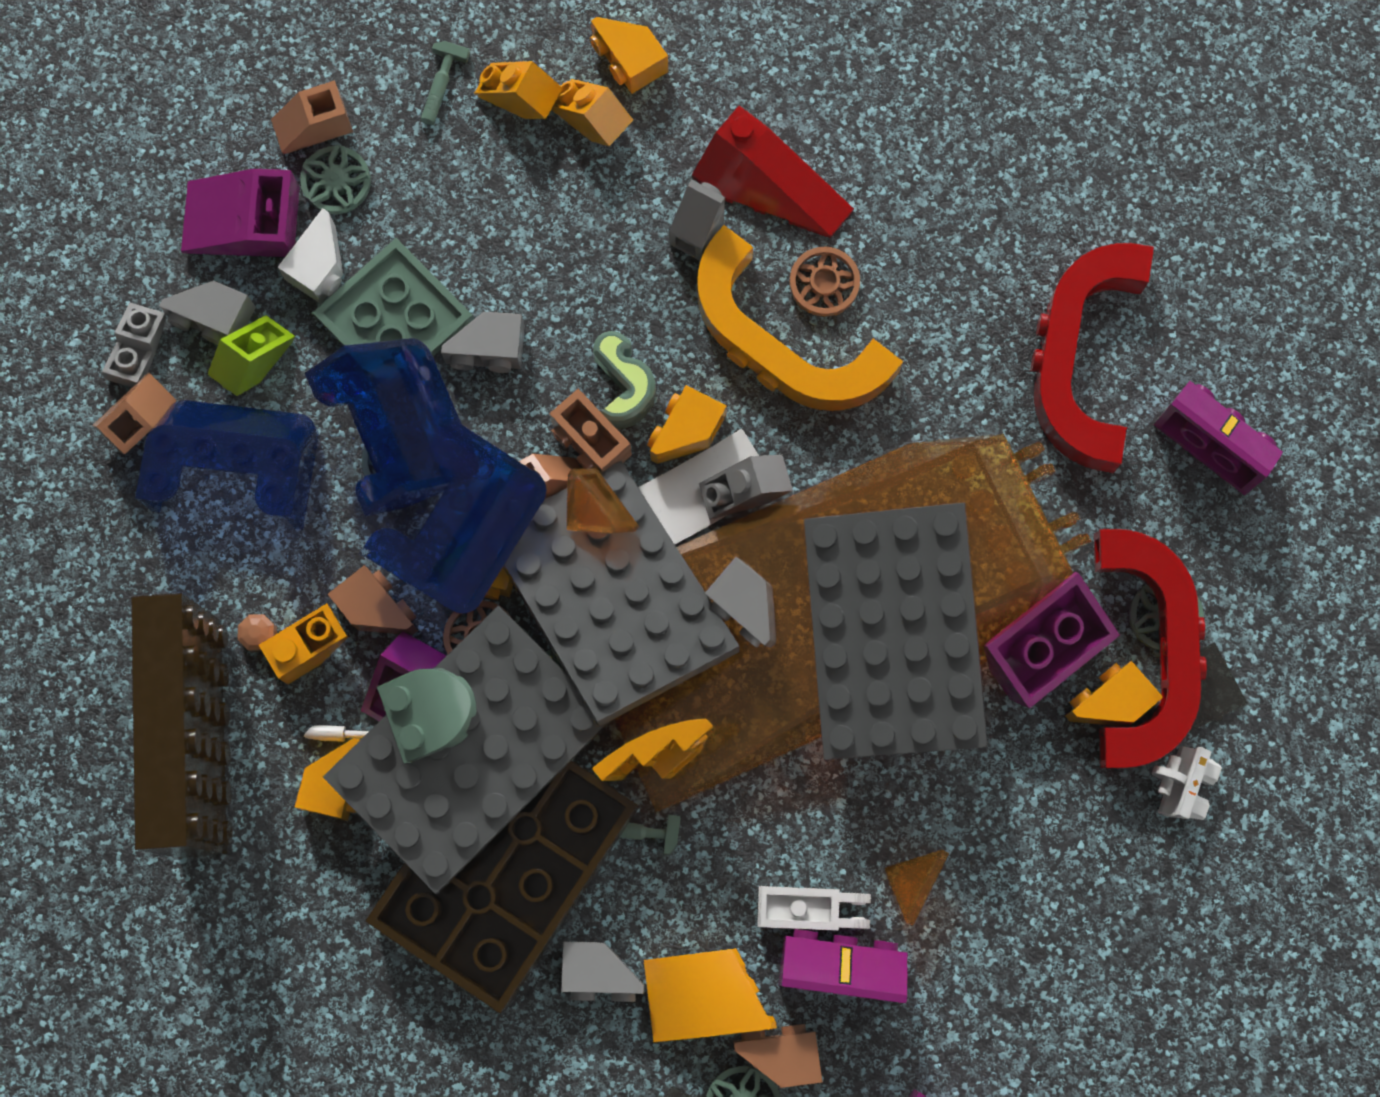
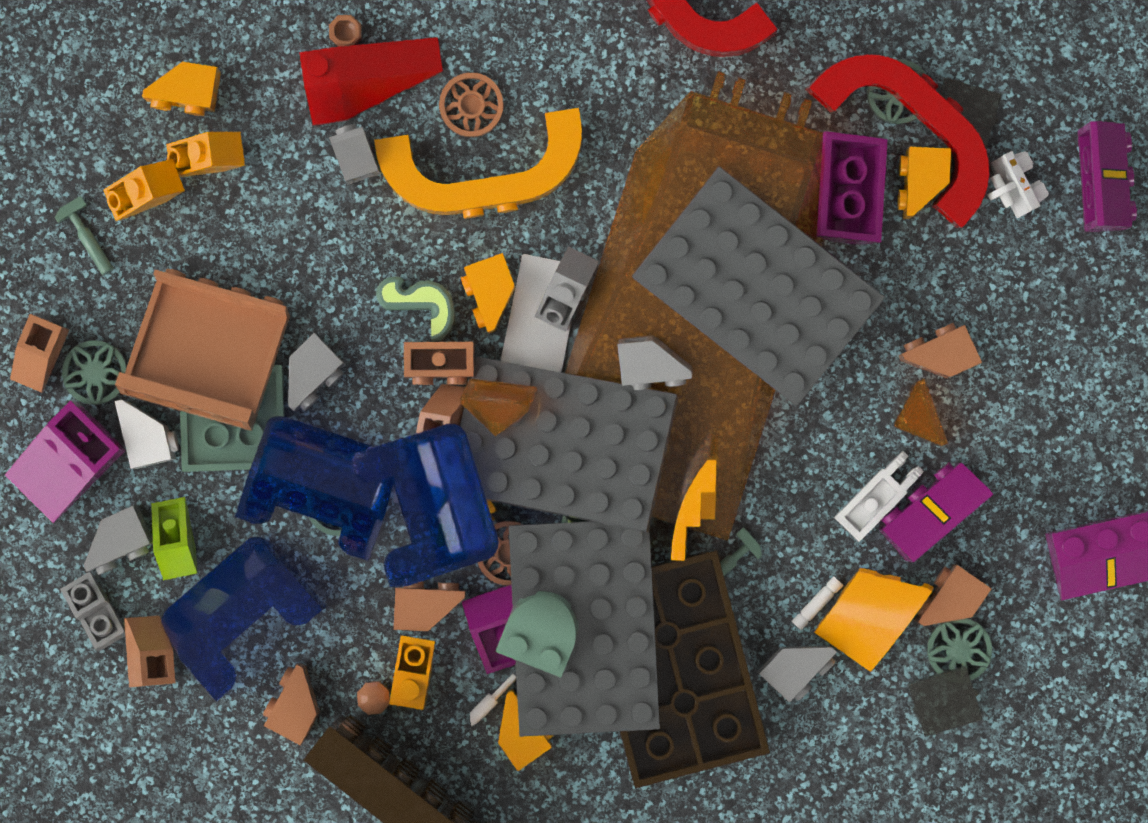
camera: 45 degrees left, 10 degrees up
none -> nougat panel [115,269,290,431]
none -> nougat slope [263,663,320,745]
none -> nougat tile [329,15,362,47]
none -> white wheel [791,576,844,630]
none -> nougat slope [898,322,982,378]
none -> magenta slope [1077,121,1137,233]

